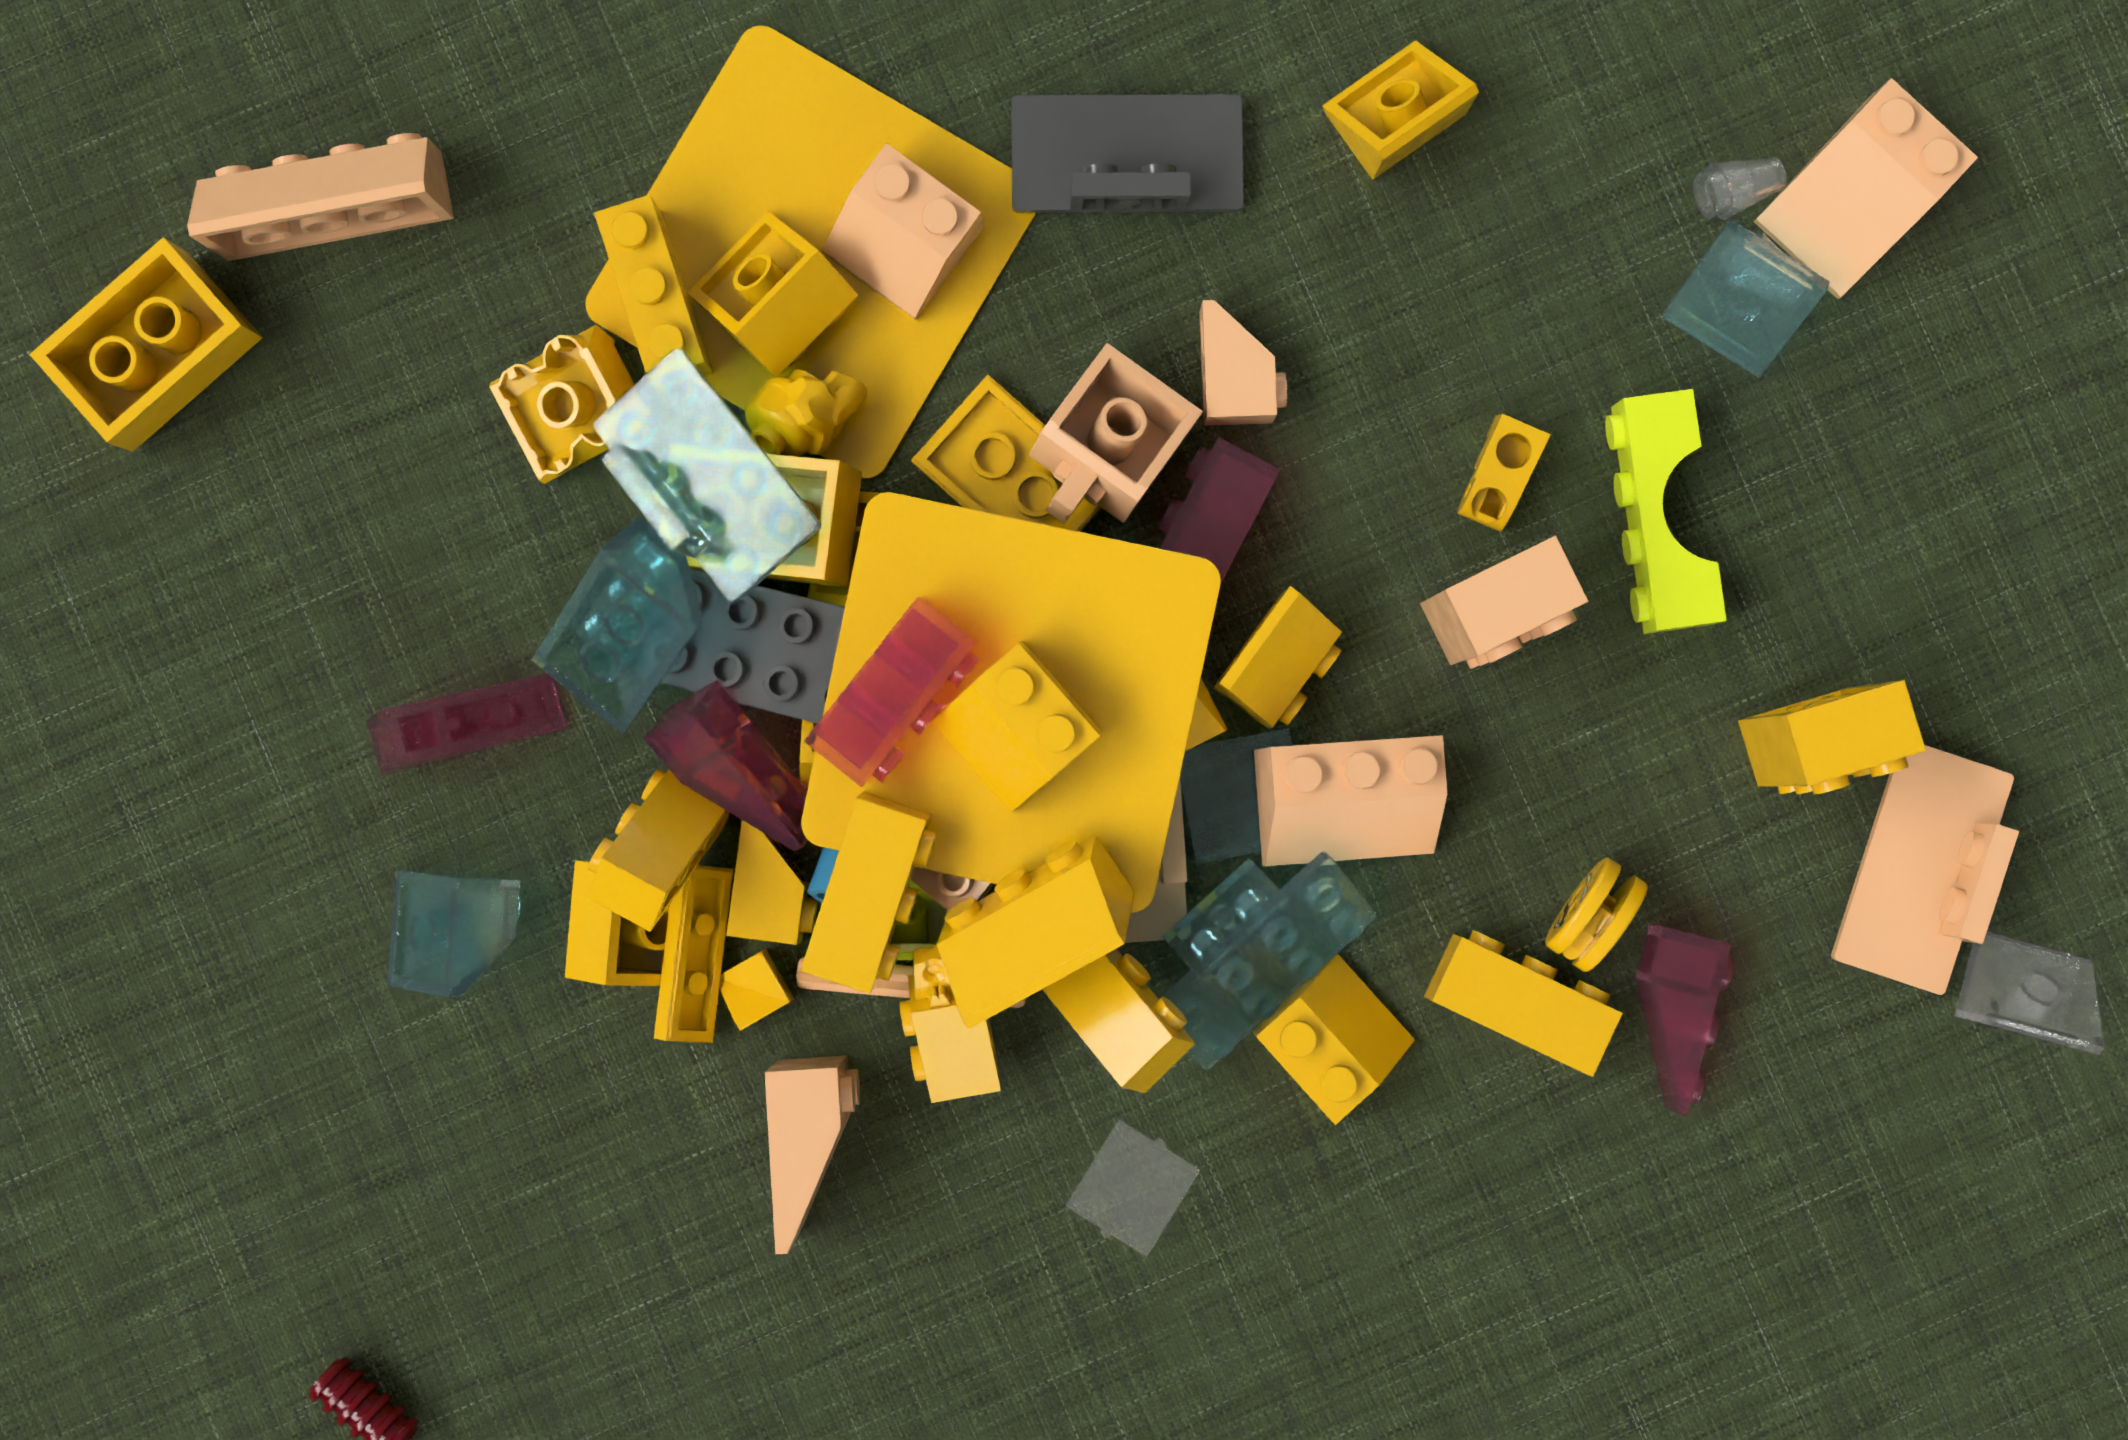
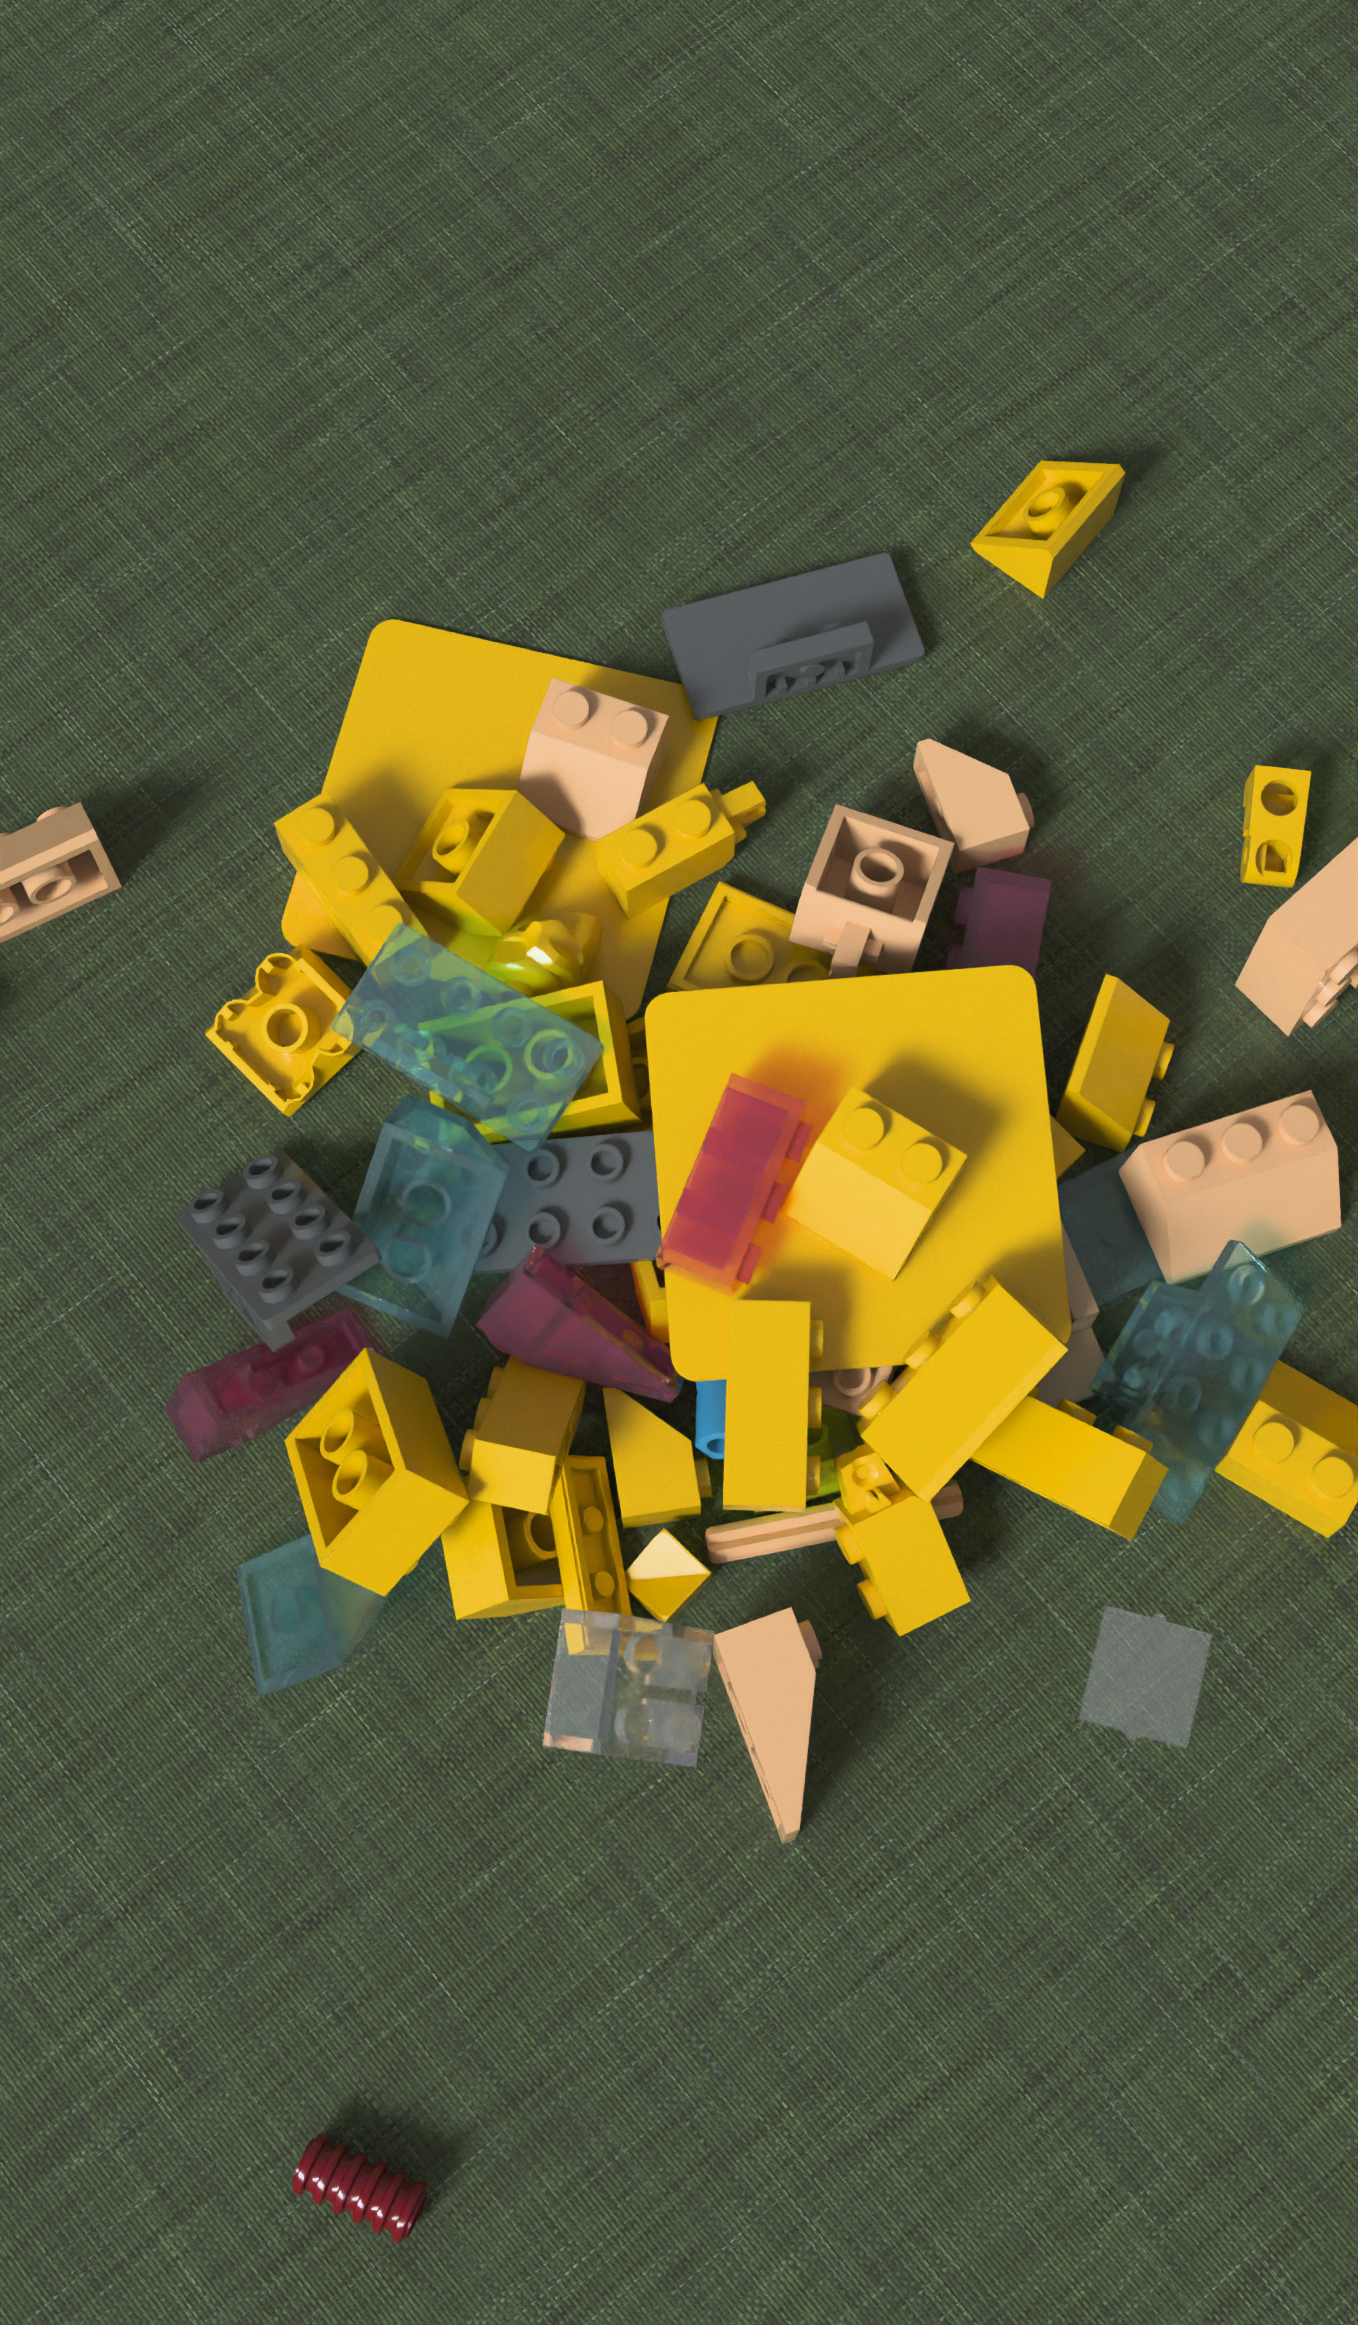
camera: 15 degrees left, 15 degrees down
none -> dark grey bracket [175,1150,382,1352]
none -> yellow brick [284,1347,470,1597]
none -> clear piece [542,1608,715,1768]
none -> yellow hinge [595,781,766,919]

